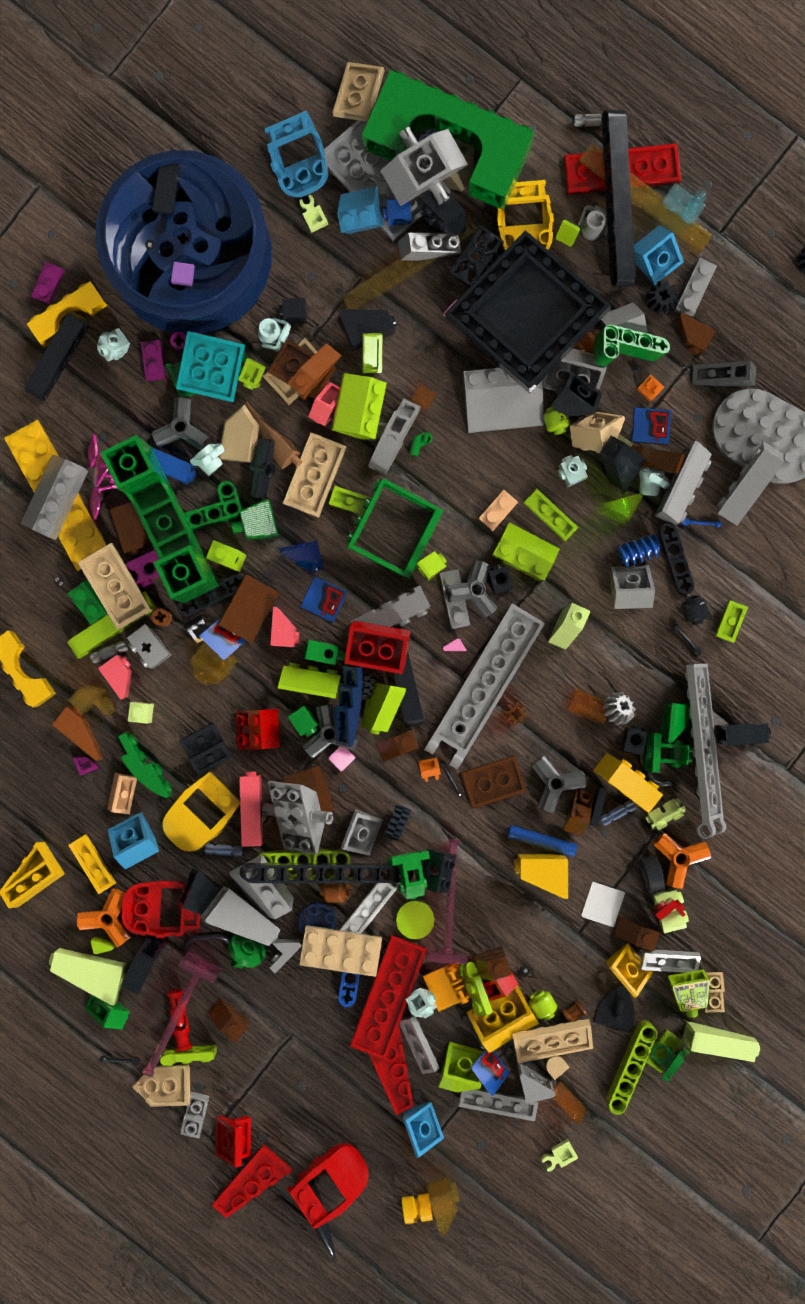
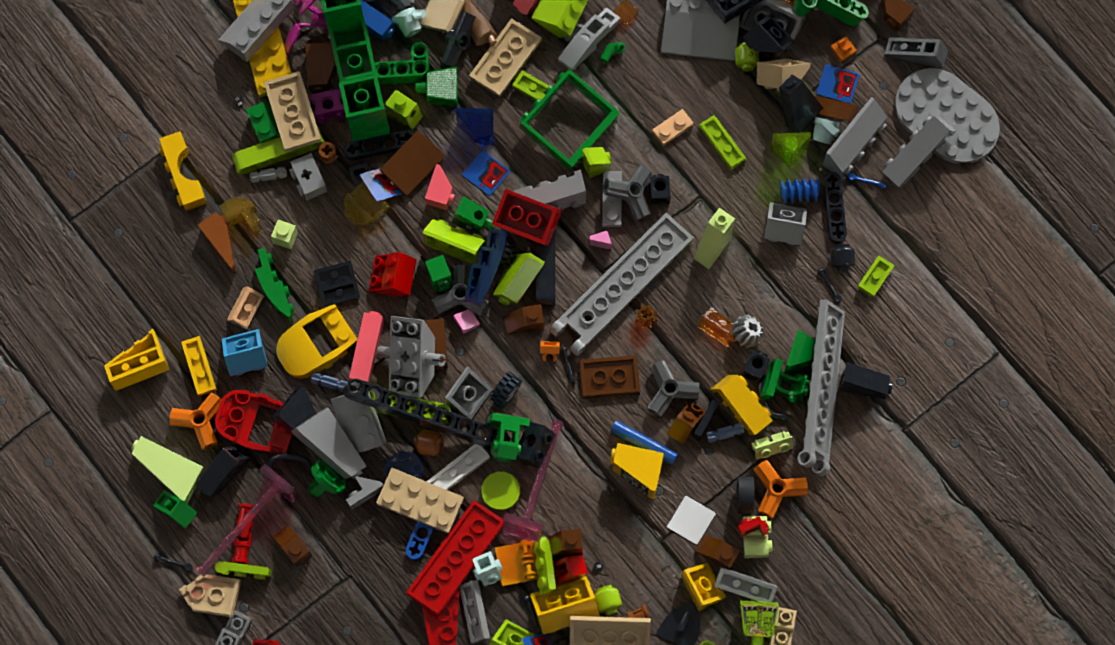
camera: 10 degrees right, 15 degrees down
magenta tile [73,756,99,776] -> none
lime slope [91,937,116,954] -> none
coral slope [98,655,132,700] -> none
lime slope [492,522,560,583] -> none
light aqua brick [558,455,588,487] -> none

